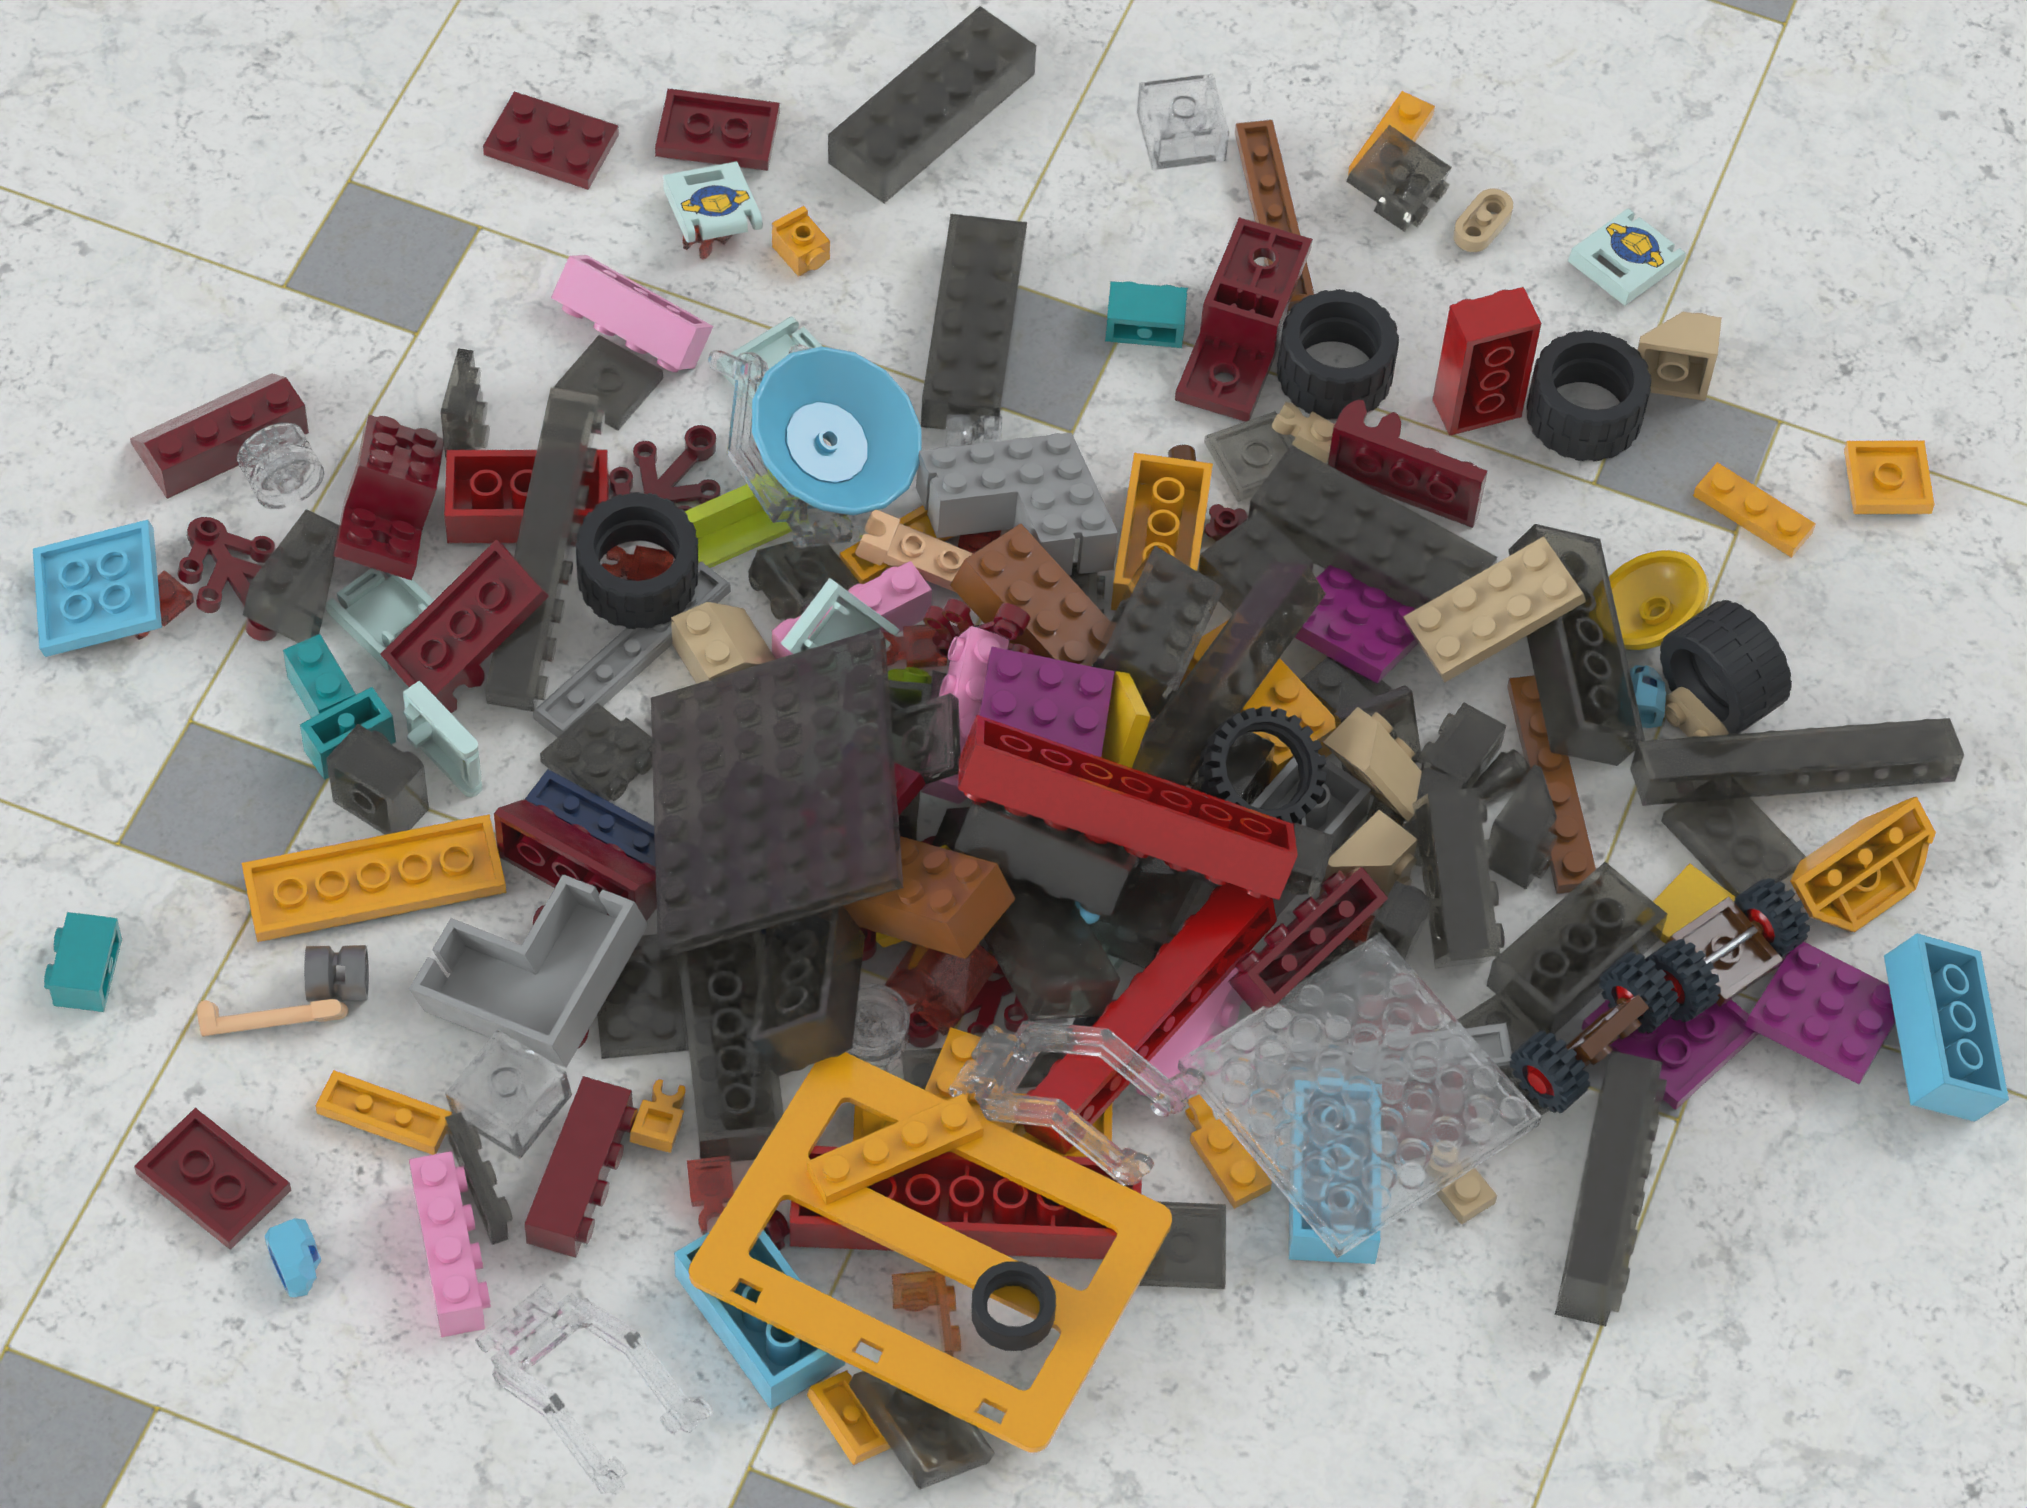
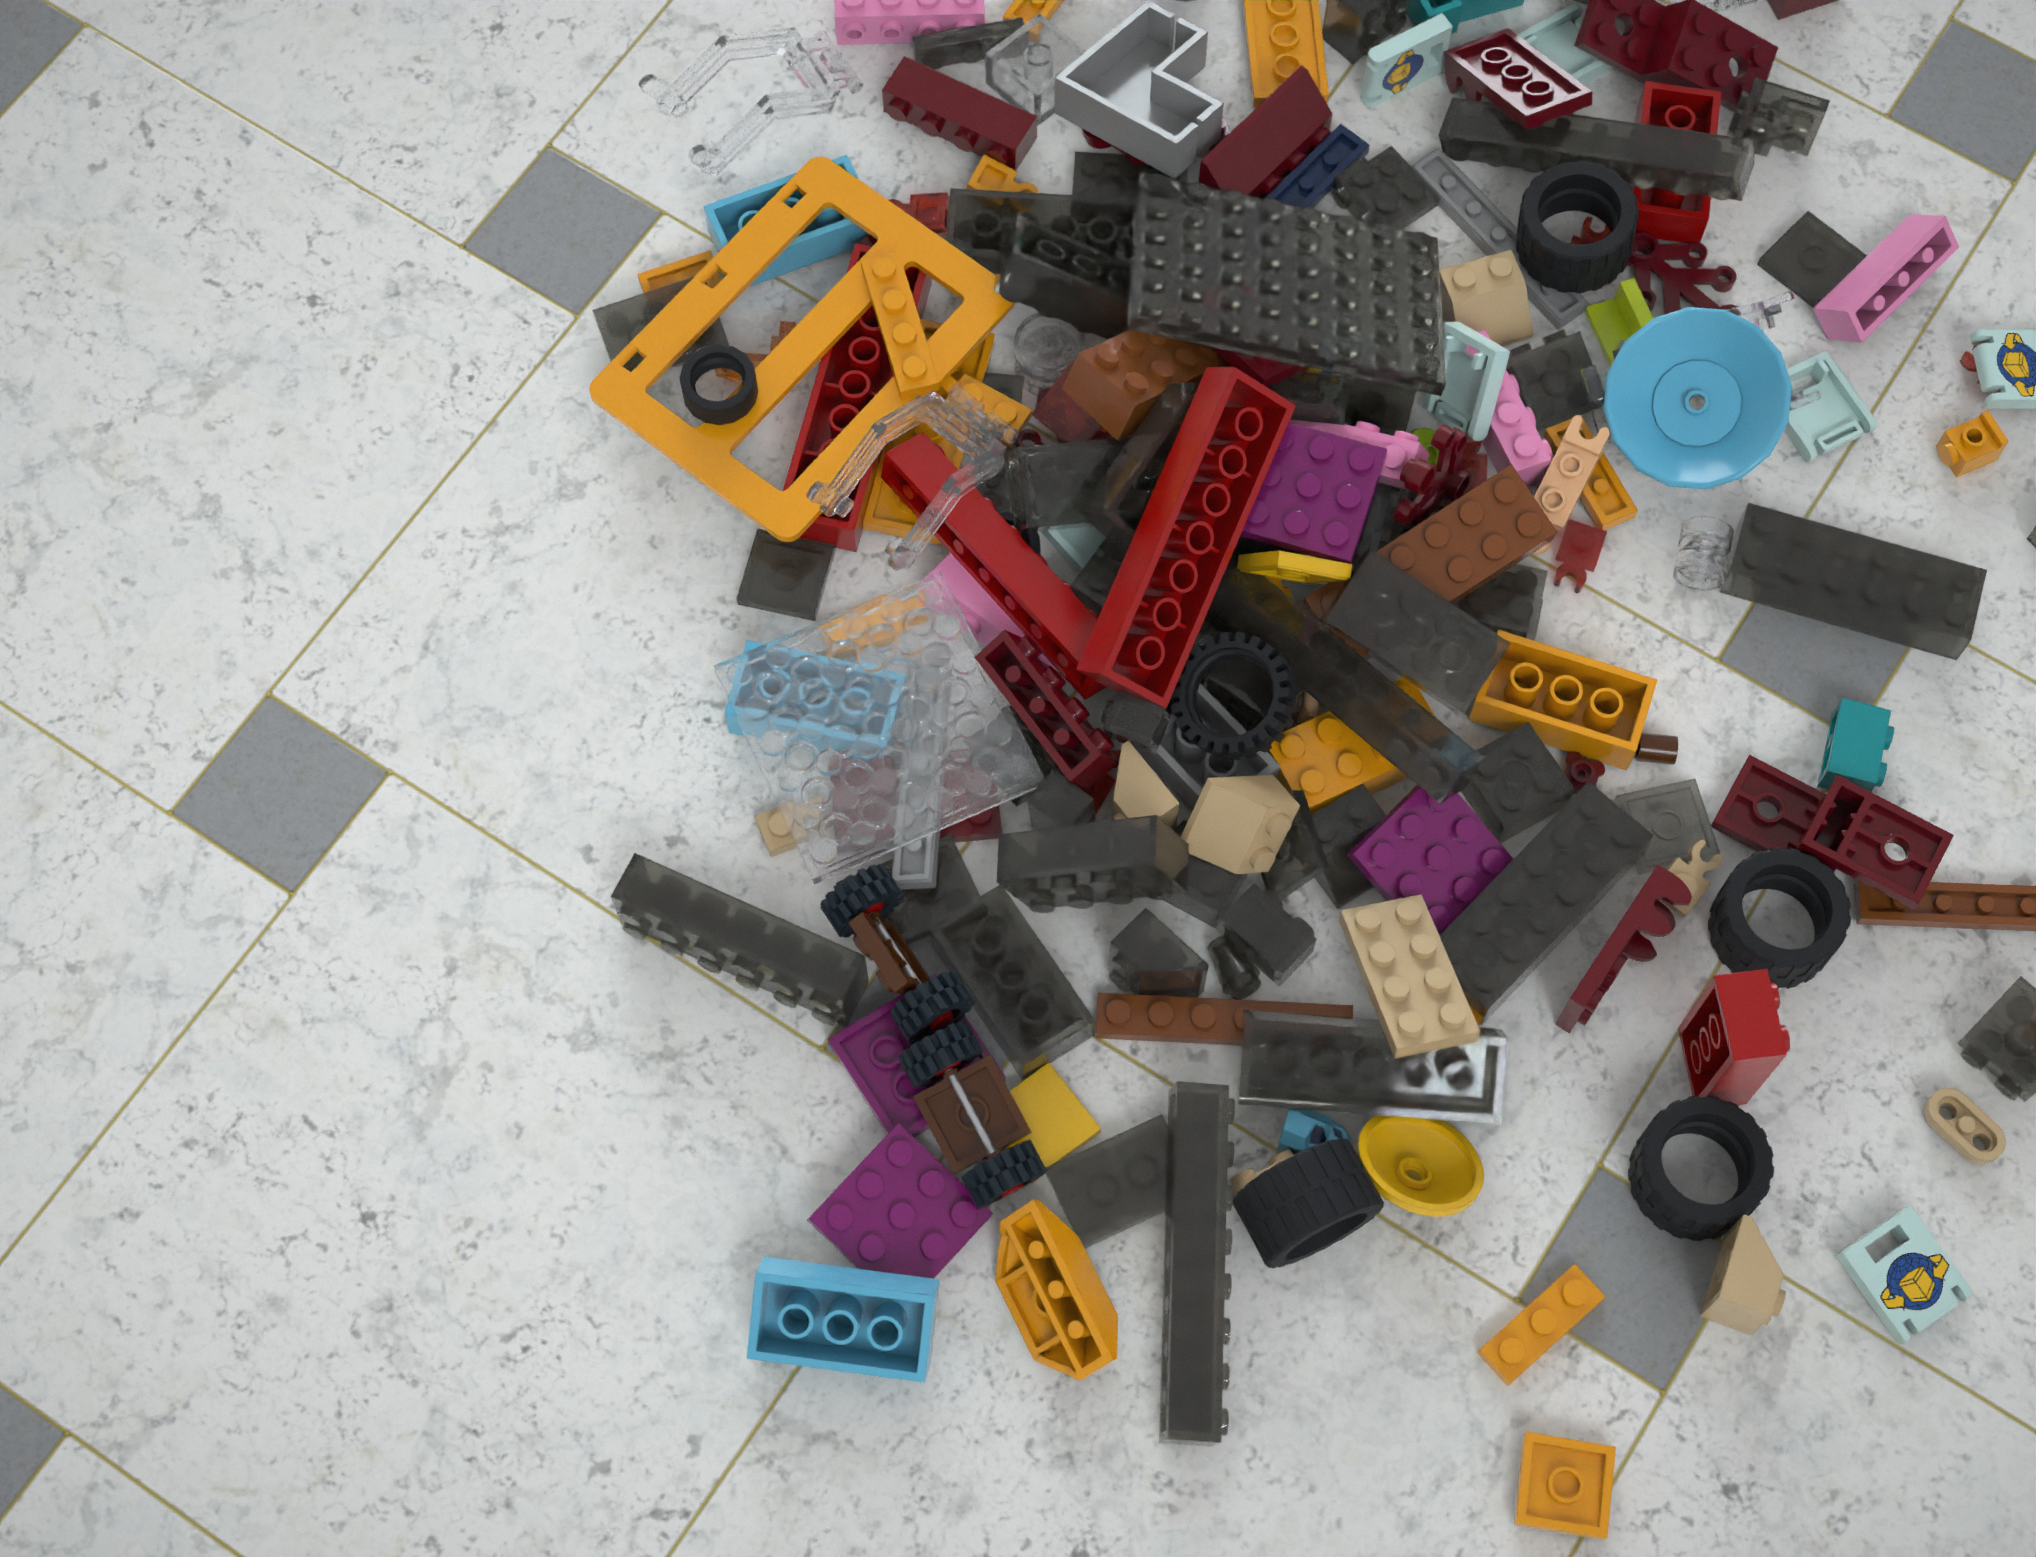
camera: 105 degrees right, 10 degrees up
light grey piece [916,432,1118,575] -> none

